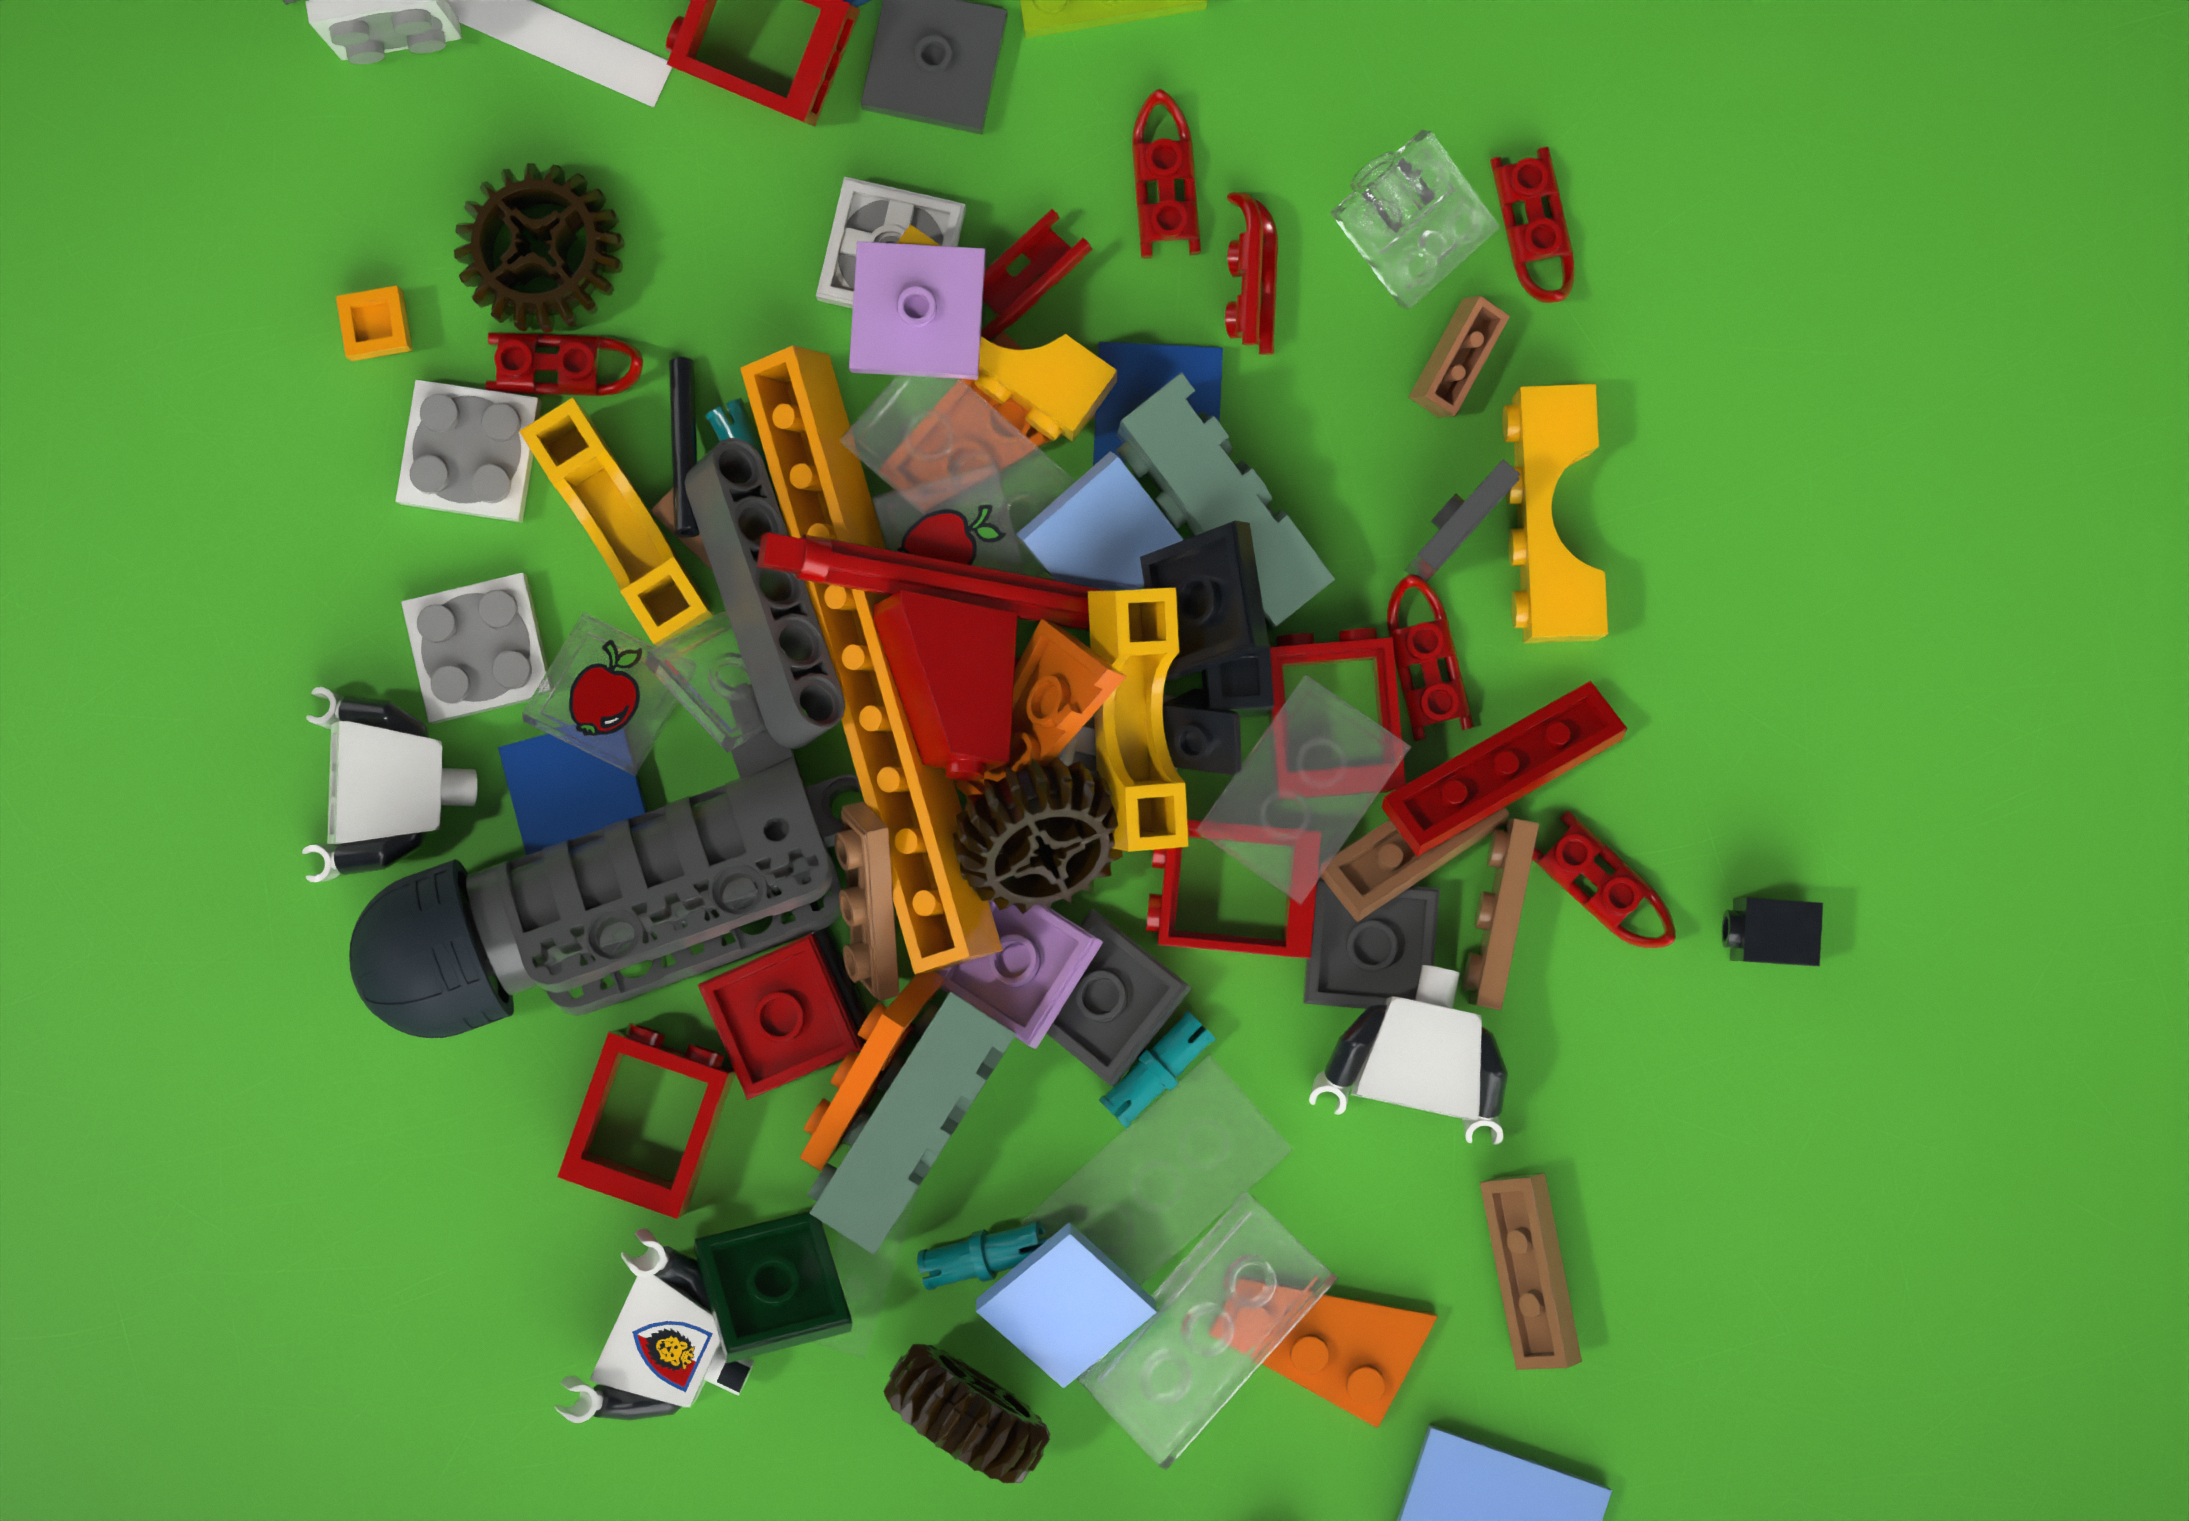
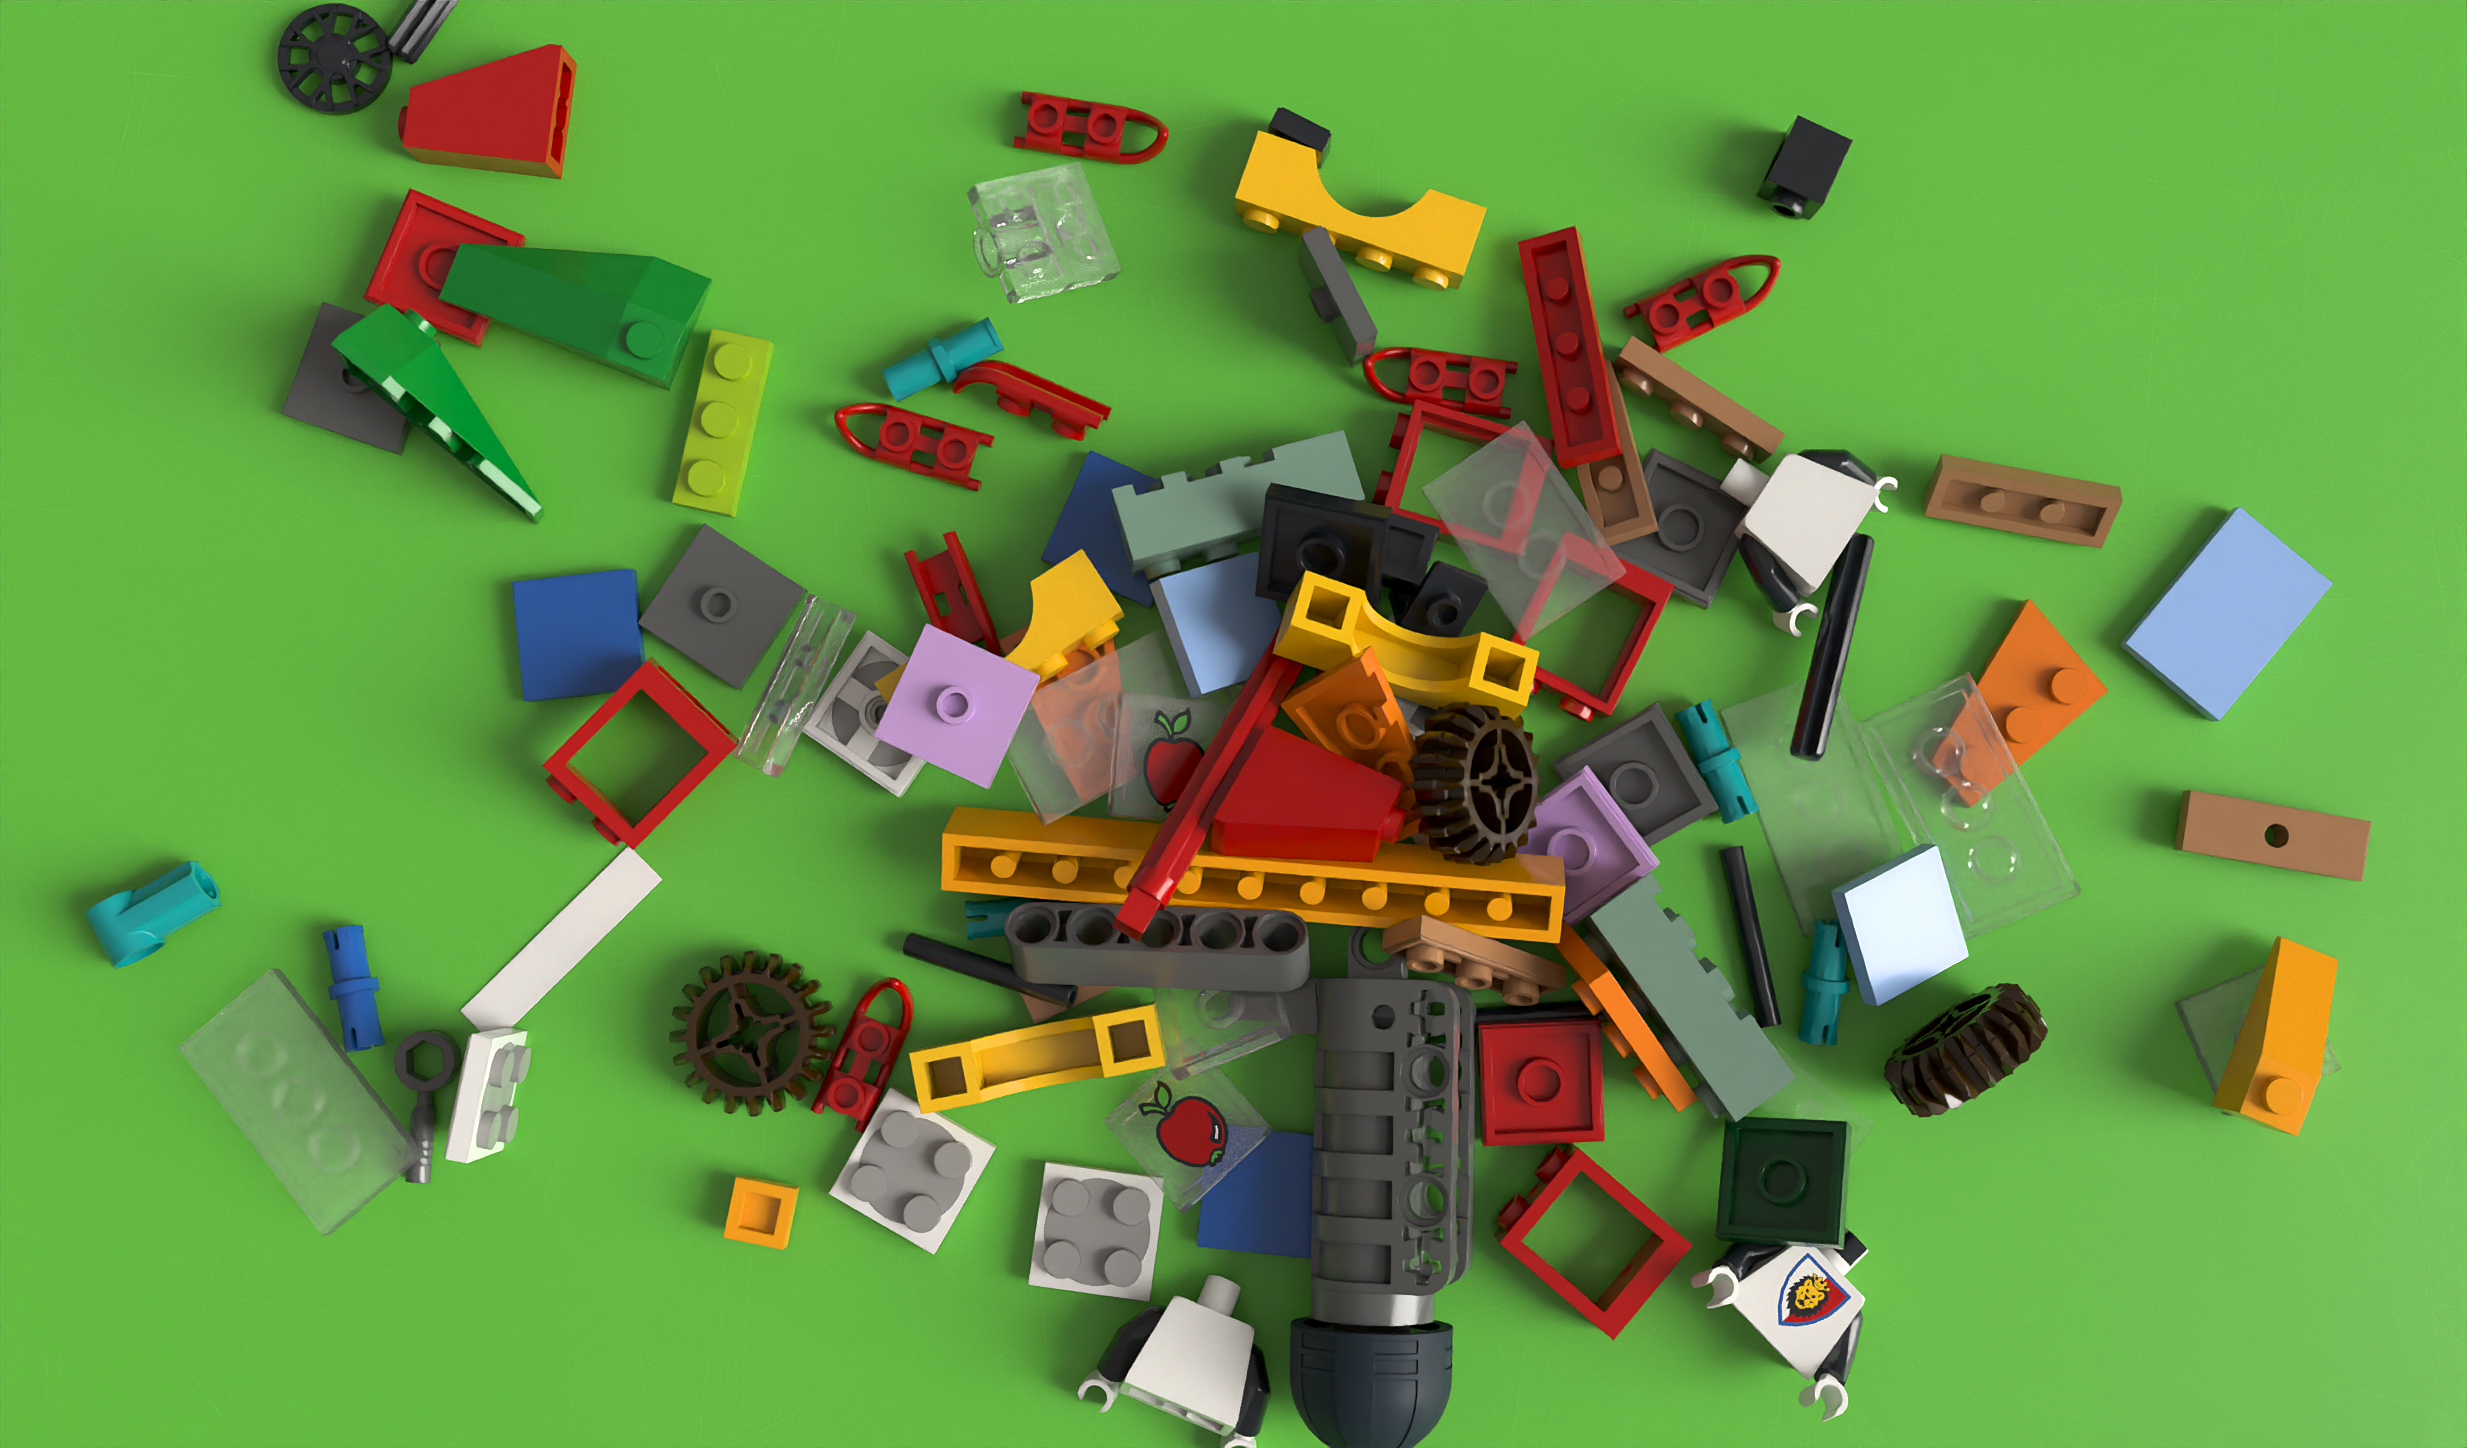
camera: 70 degrees left, 0 degrees up
nougat piece [1408,295,1510,418] -> none
none -> clear tile [731,593,857,779]
none -> teal pin [881,317,1004,402]
none -> black tile [1268,107,1332,169]
none -> black piece [1719,845,1782,1028]
none -> black axle [1790,532,1875,762]

